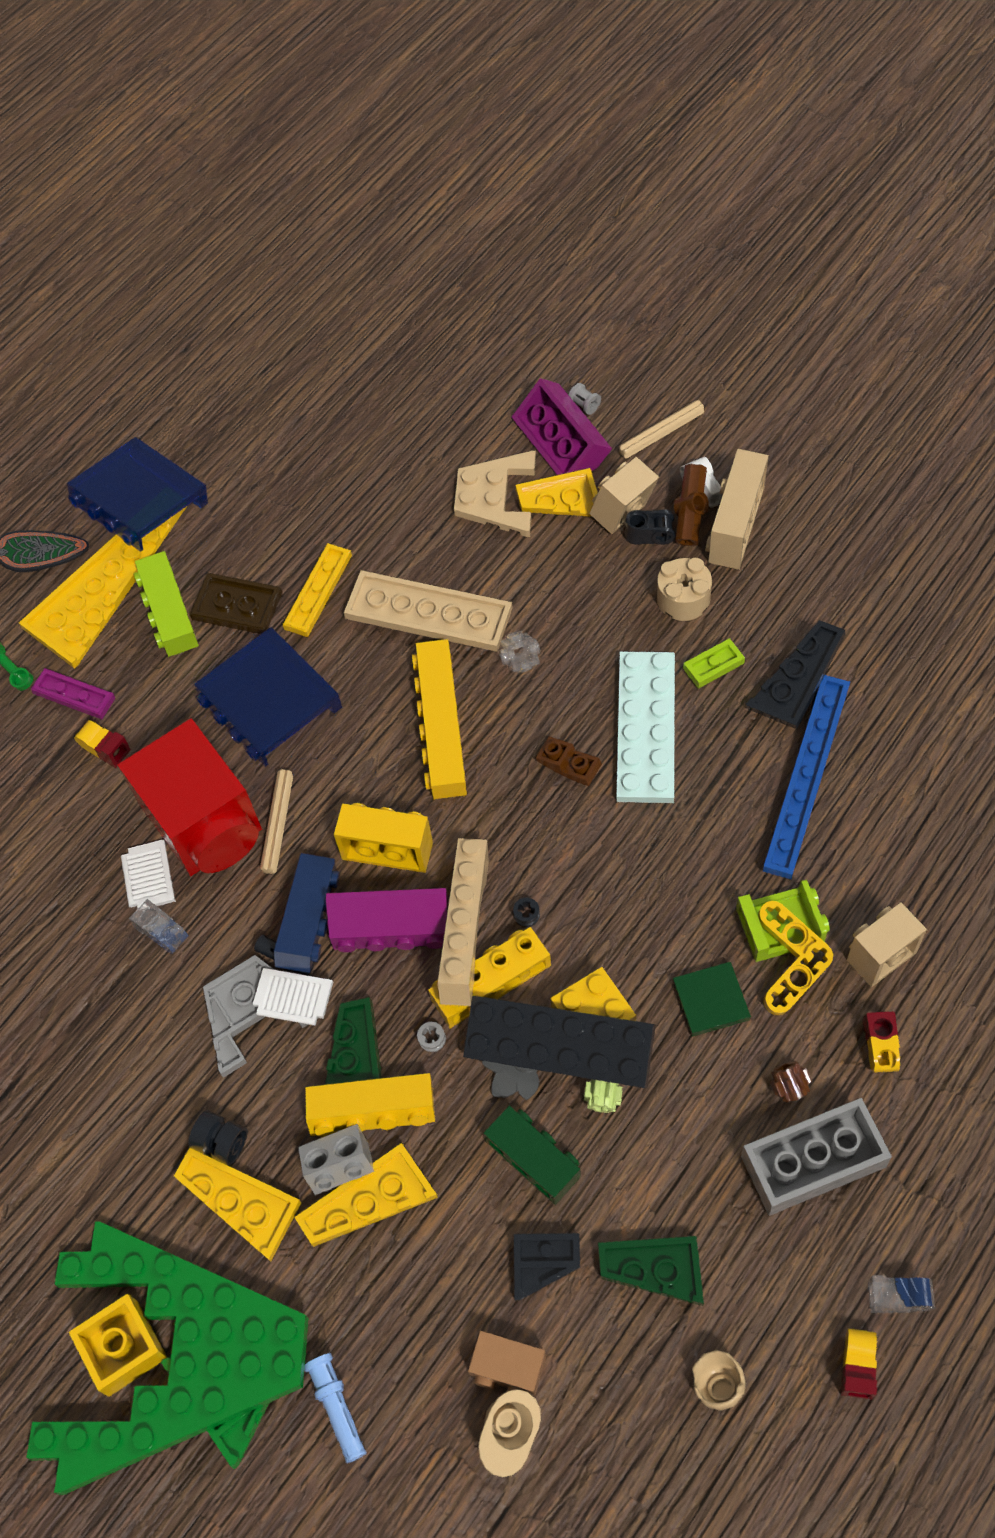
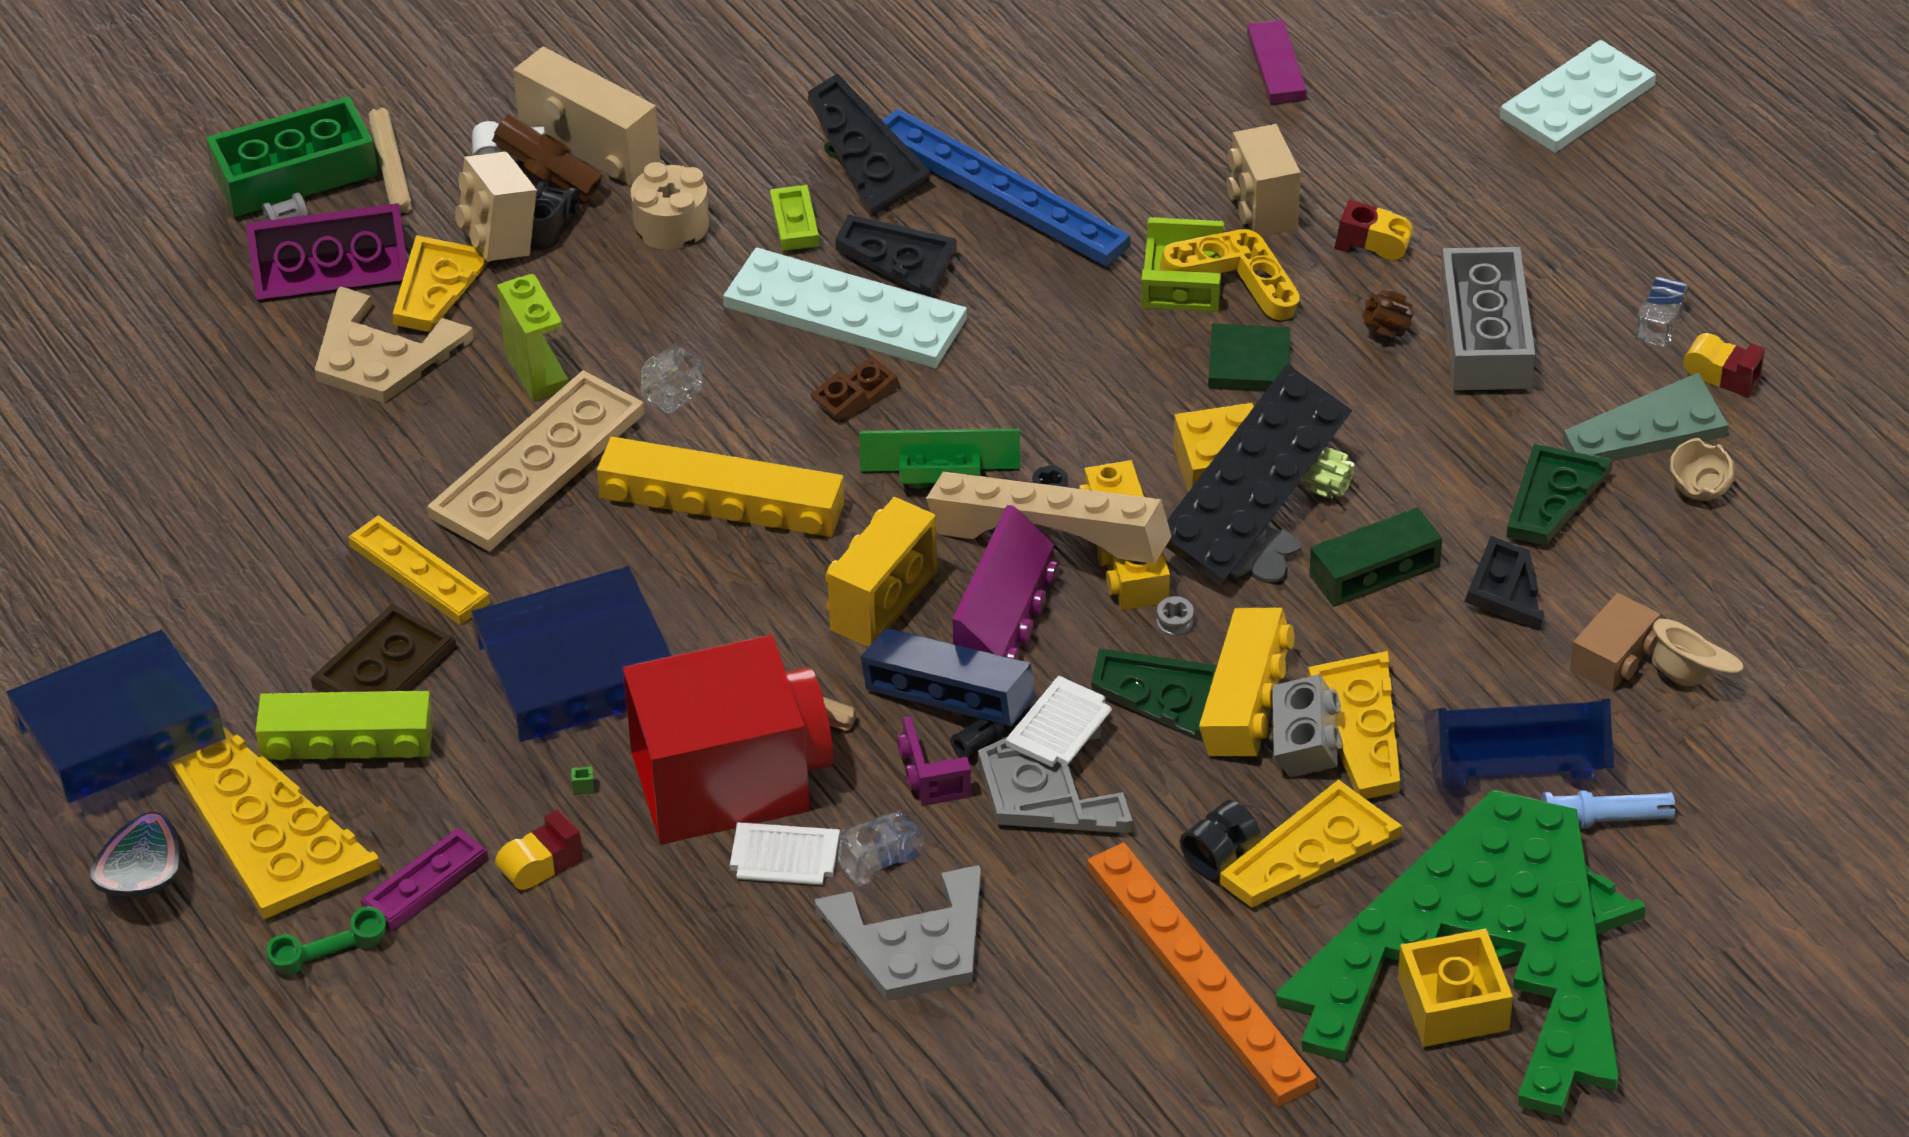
camera: 75 degrees left, 15 degrees down
none -> green brick [206,96,378,217]
none -> lime panel [497,274,569,402]
none -> light grey wing [814,865,981,1001]
none -> black wing [835,214,957,298]
none -> green bracket [859,428,1020,488]
none -> magenta bracket [896,716,971,806]
none -> orange plate [1087,842,1317,1107]
none -> clear blue windscreen [1424,698,1615,787]
none -> sand green wing [1563,372,1728,461]

